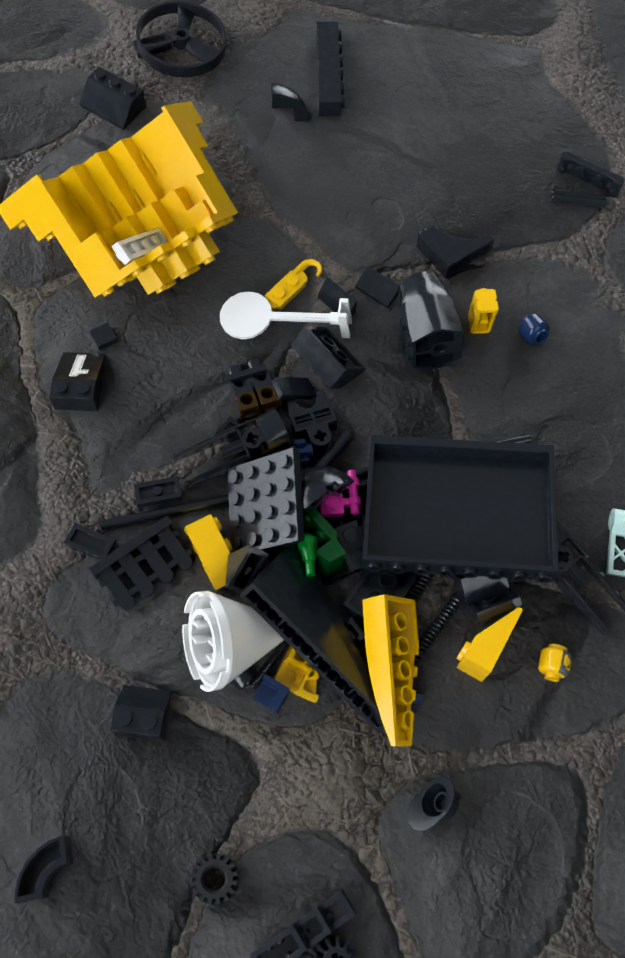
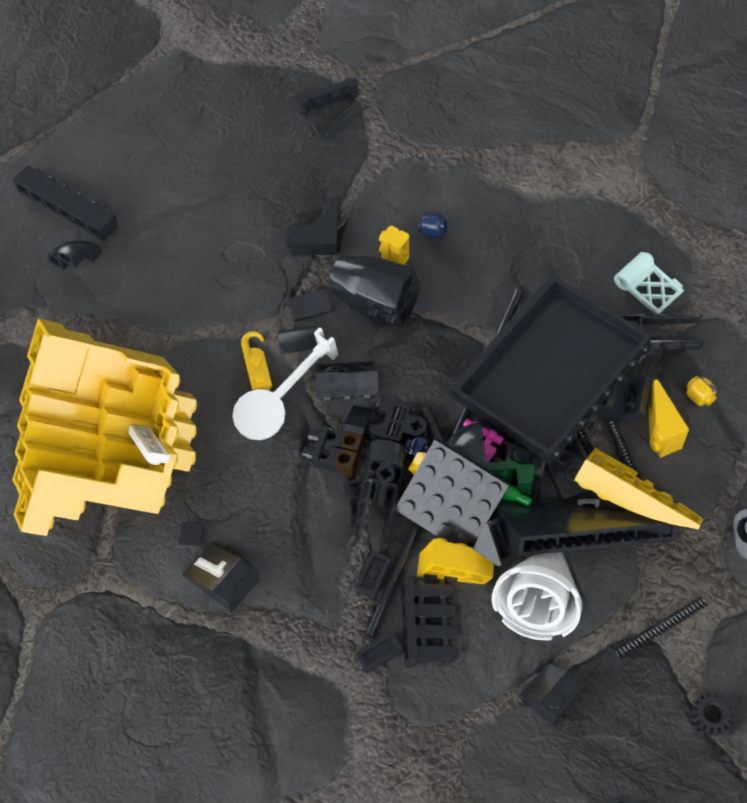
camera: 50 degrees left, 5 degrees down
dark blue panel [253,674,290,714] -> none
yellow slope [273,646,319,703] -> none
none -> black piece [616,597,708,660]

